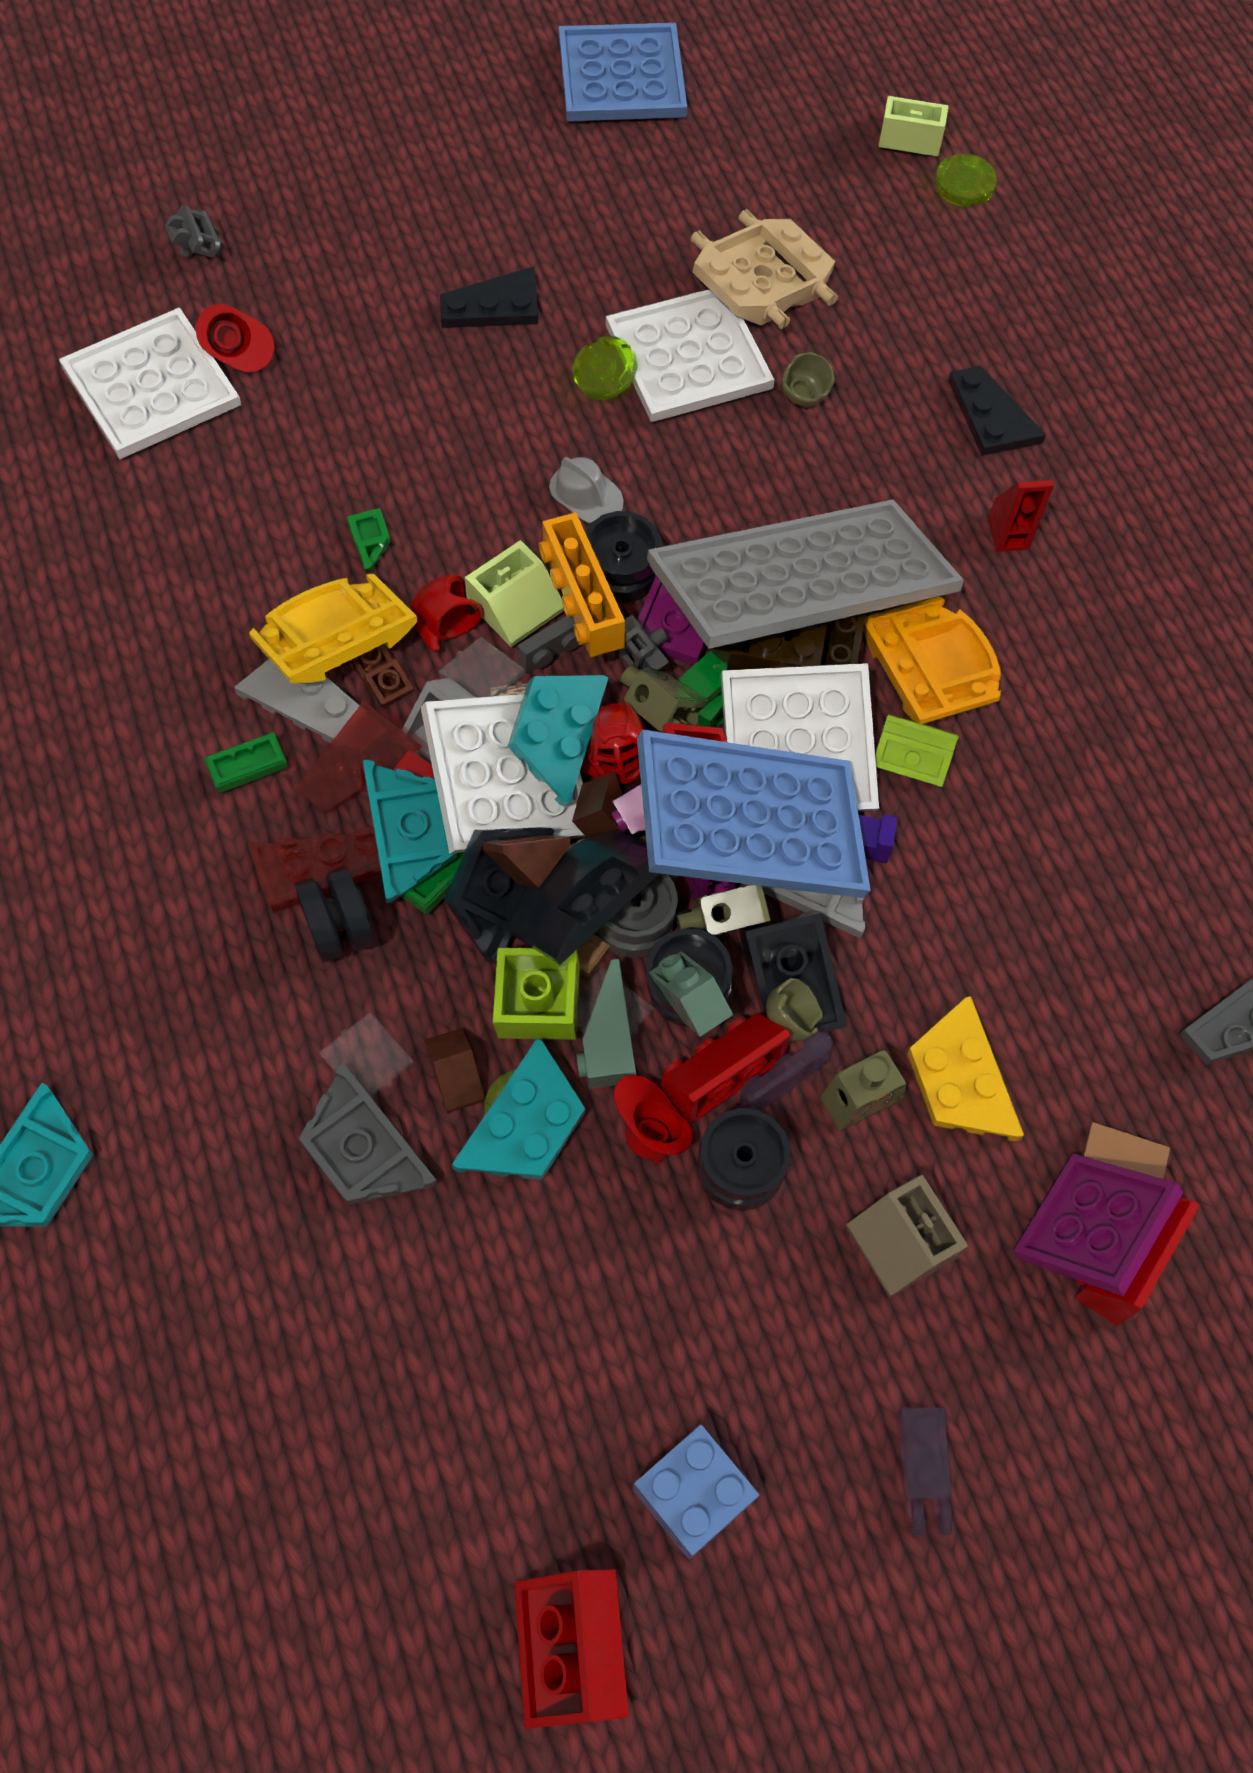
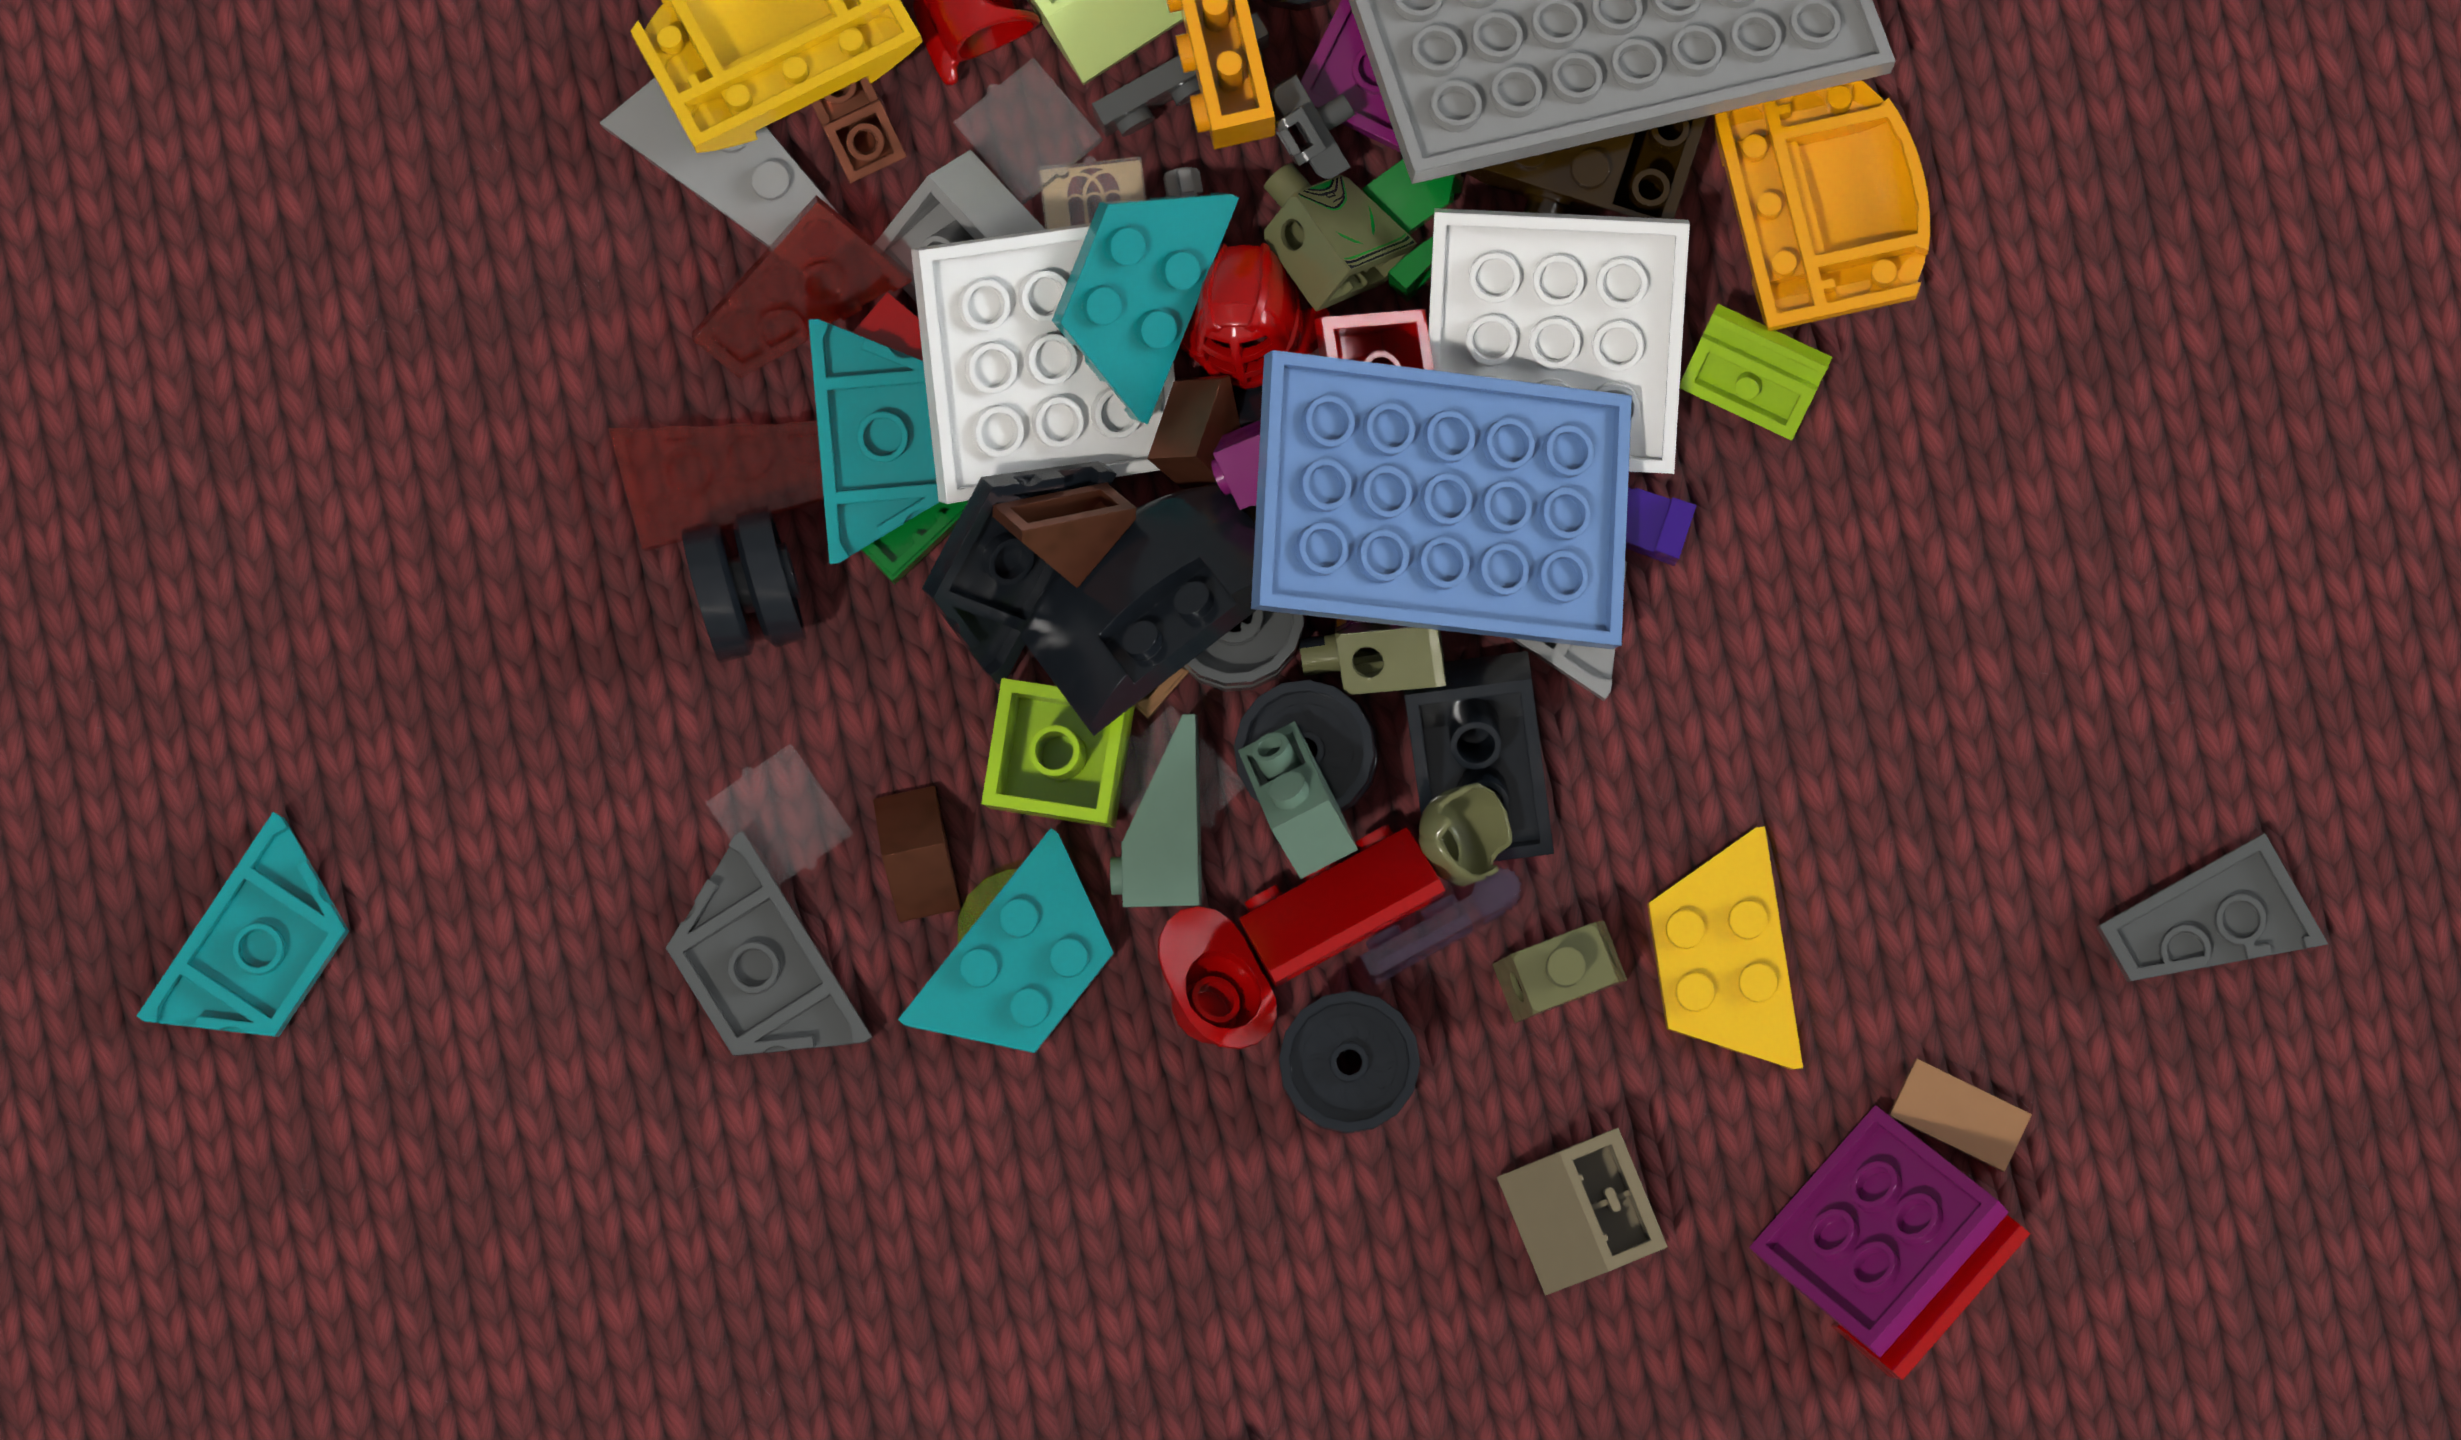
camera: 15 degrees right, 20 degrees up
green plate [204,732,288,794] -> none

